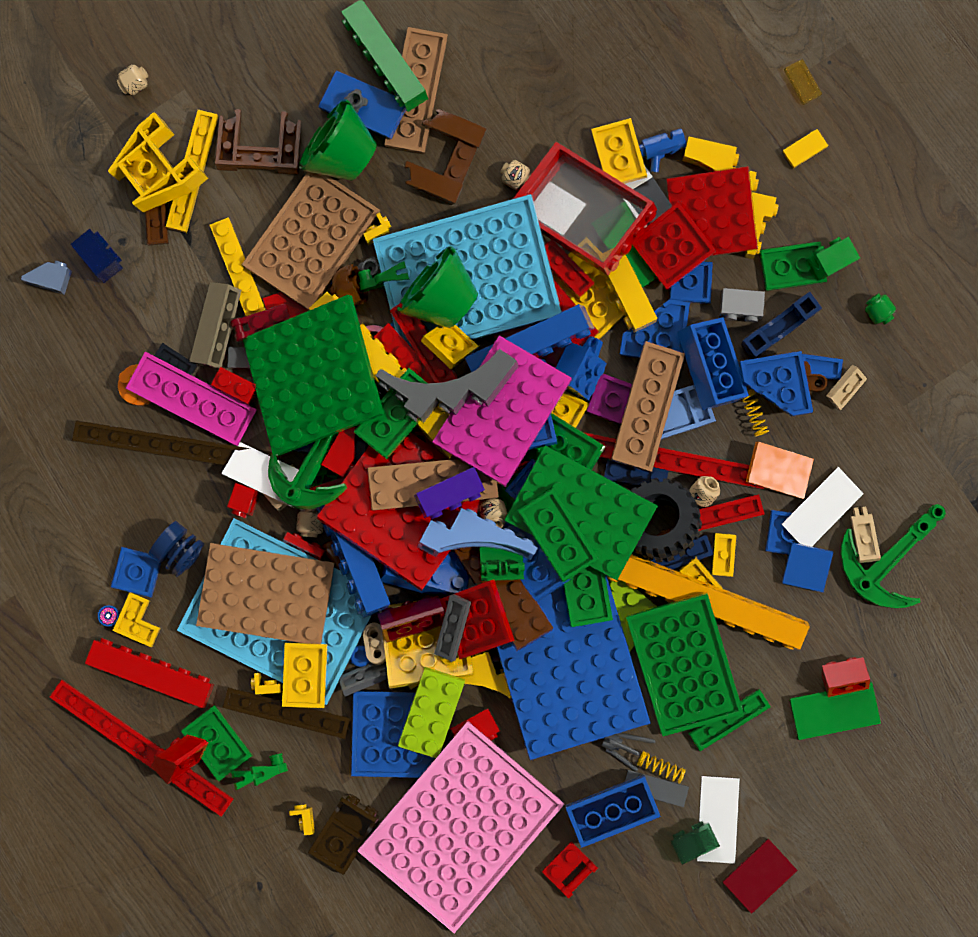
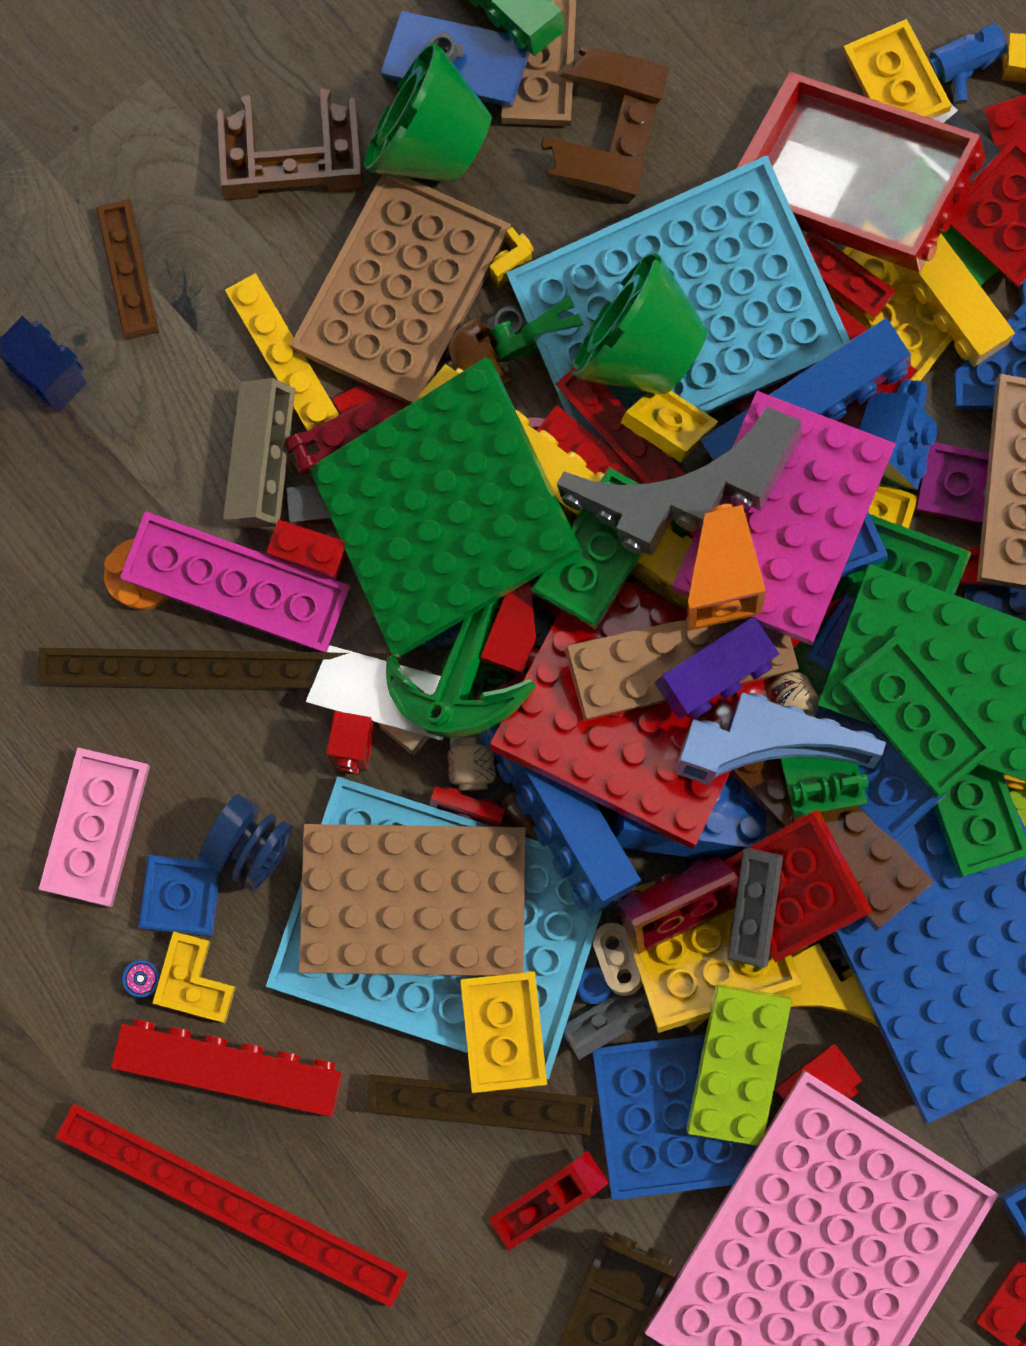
camera: 10 degrees left, 5 degrees down
yellow wedge [108,112,208,212] -> none
tan head [117,65,148,95] -> none
red slope [151,734,208,785] -> none
black plate [154,343,198,376] -> none
yellow plate [166,110,219,233] -> none
green plate [181,705,253,782] -> none
green piece [231,753,288,790] -> none
yellow bracket [251,673,283,695] -> none
yellow bracket [289,804,315,835] -> none
tan head [500,160,530,191] -> none
none -> bright pink plate [39,747,150,908]
none -> red slope [488,1151,609,1251]
none -> orange slope [687,504,766,631]

